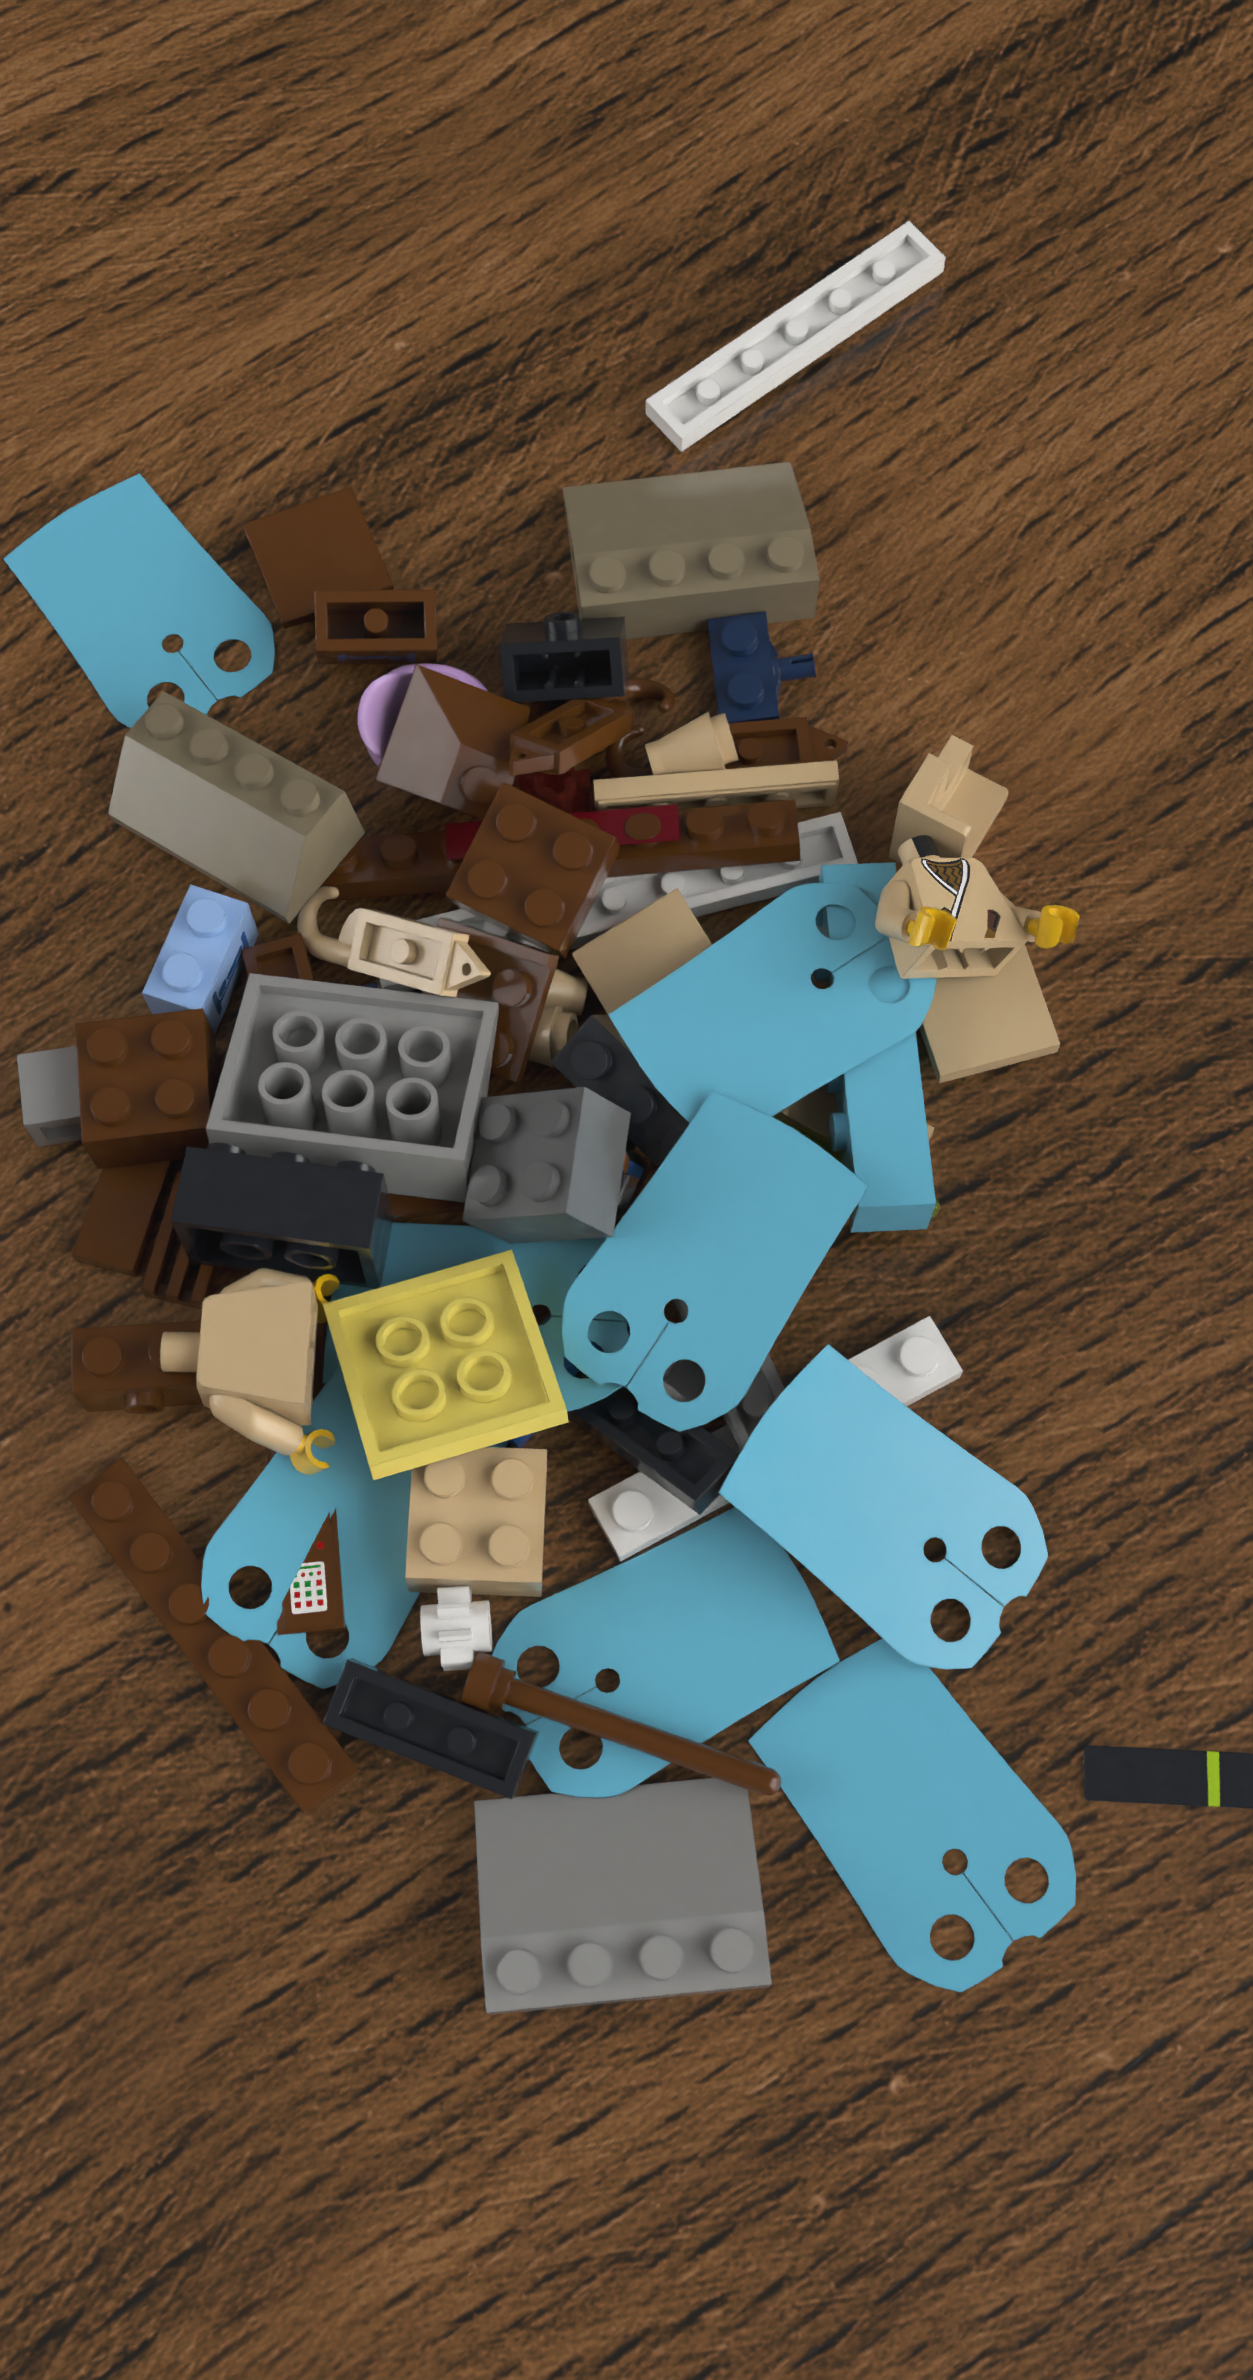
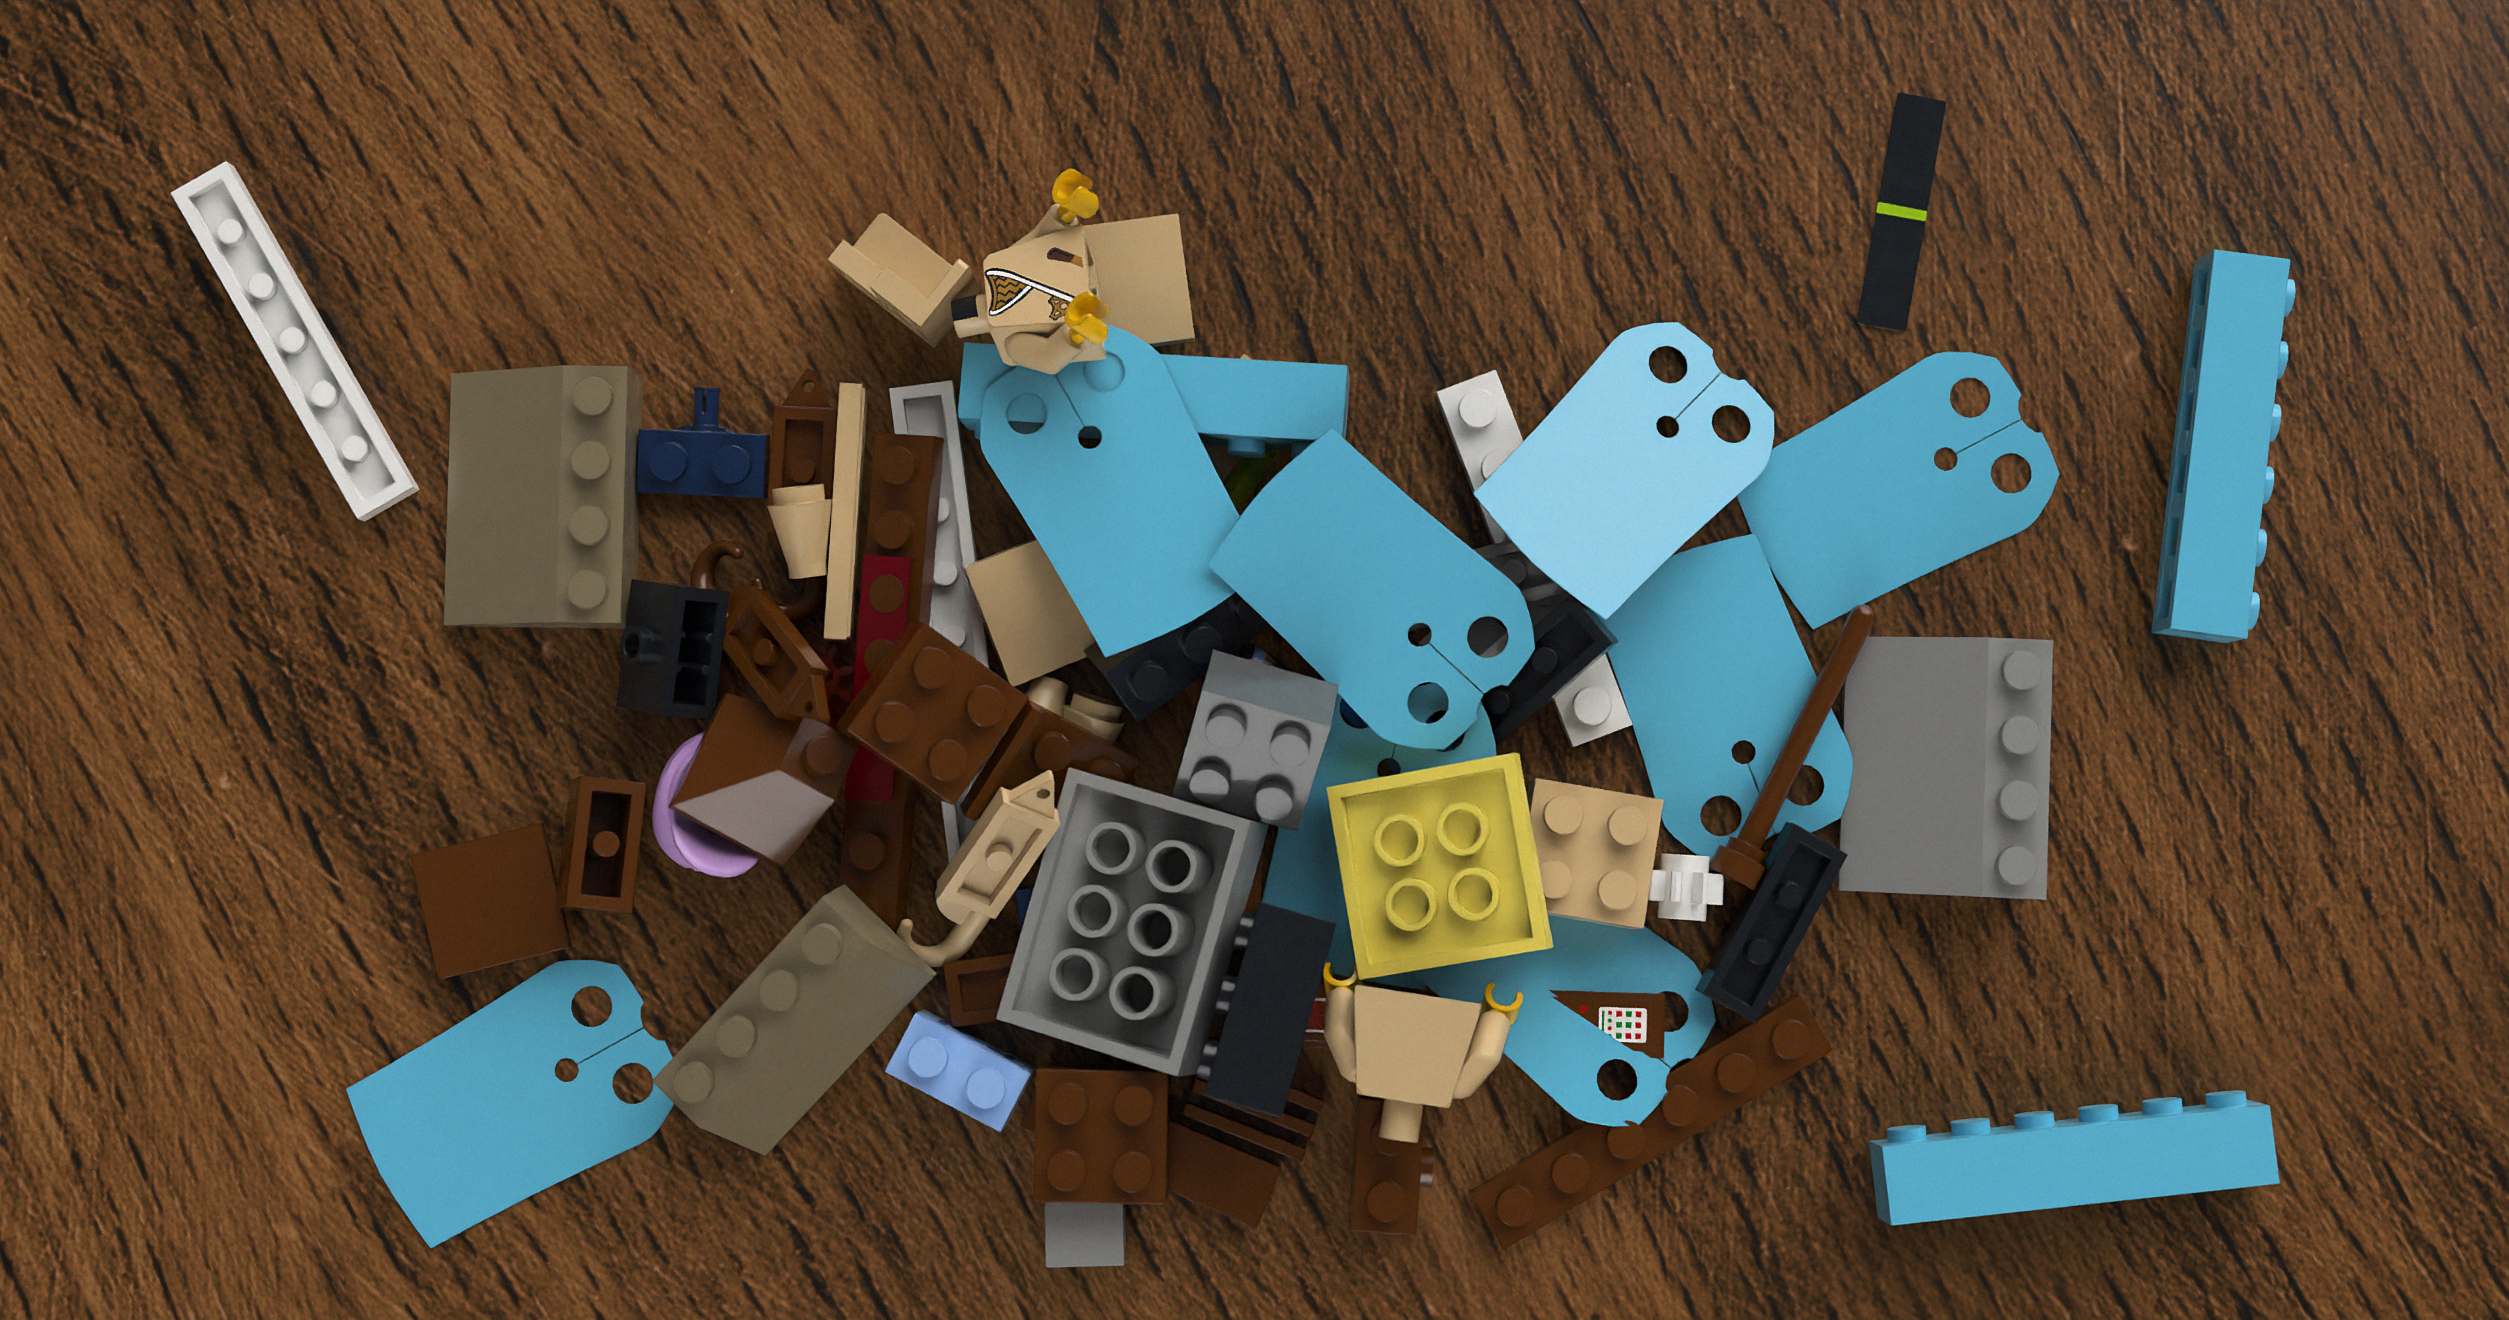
camera: 85 degrees left, 15 degrees up
none -> medium azure brick [1869,1091,2280,1226]
none -> medium azure brick [2151,249,2296,643]

